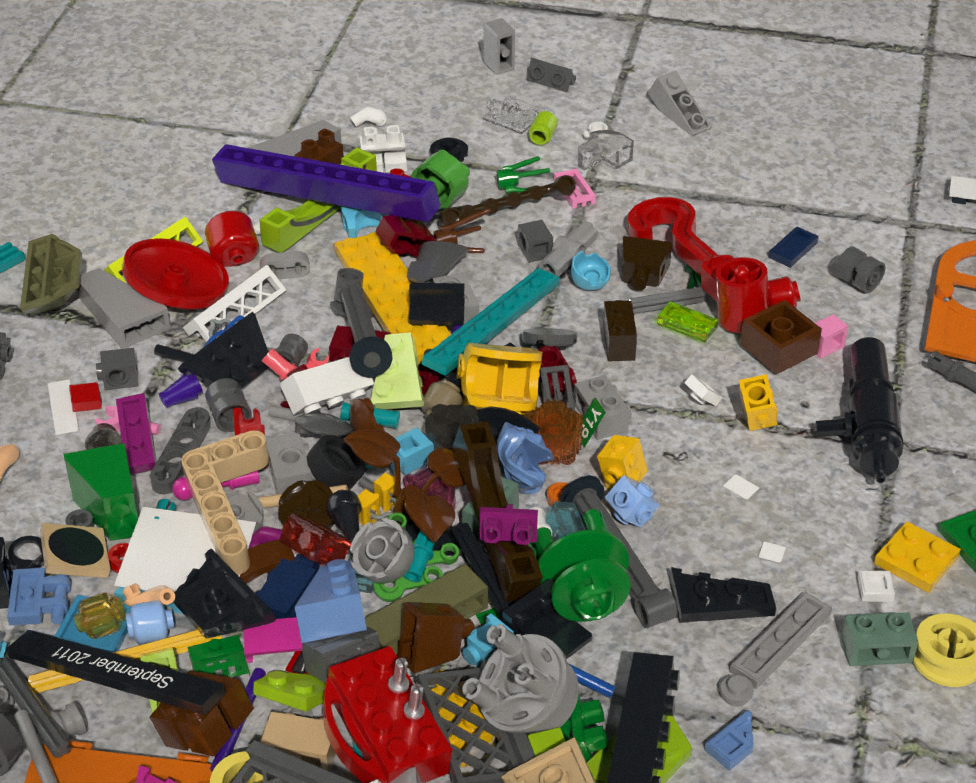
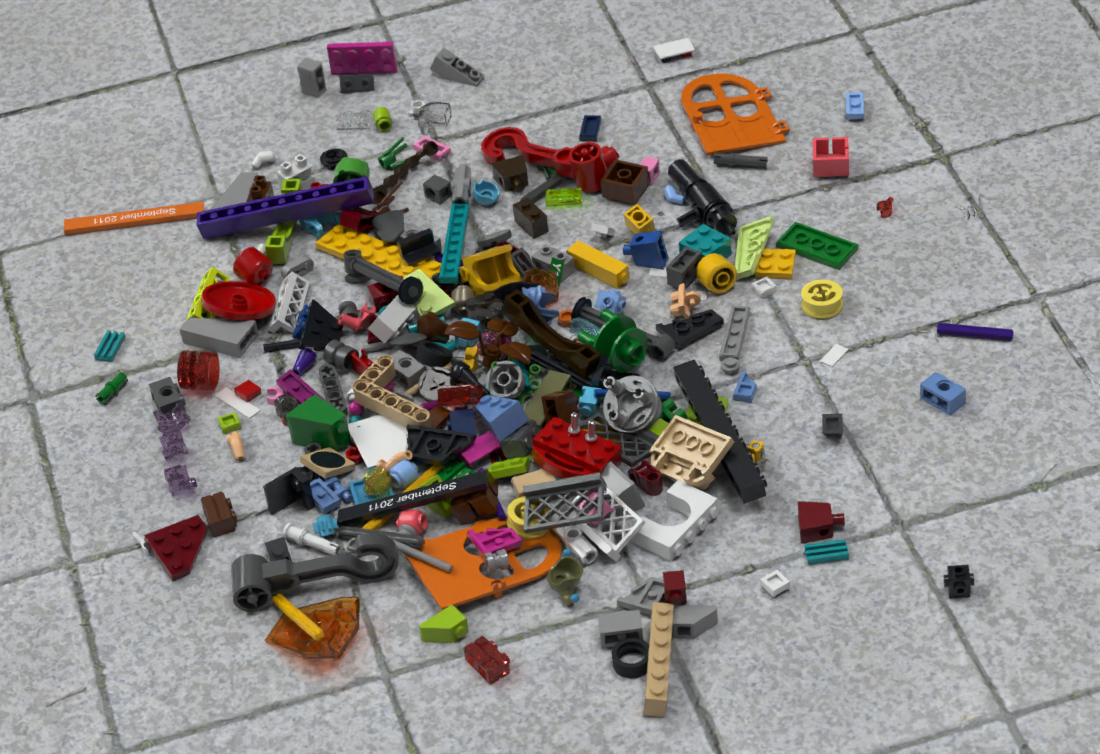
camera: 25 degrees left, 0 degrees up
olive wedge [20,234,82,314] -> none
dark grey brick [96,348,139,390] -> none
magenta hips [480,504,538,545] -> none
yellow head [597,435,648,489] -> none
dark grey wheel [835,246,886,293] -> none
sand green brick [841,612,918,666] -> none
none -> orange tile [64,201,205,235]
none -> clear red wheel [177,350,220,391]
none -> lime tile [217,412,242,434]
none -> dark pink piece [327,42,398,75]
none -> coral head [396,509,428,535]
none -> yellow brick [566,240,630,289]
none -> blue torso [623,231,669,269]
none -> light blue arm [664,185,686,205]
none -> dark grey brick [666,247,702,289]
none -> light nougat hips [670,283,701,319]
none -> teal brick [679,224,732,259]
none -> yellow head [696,253,737,294]
none -> yellowish green wing [735,216,775,280]
none -> white sticker [820,344,848,366]

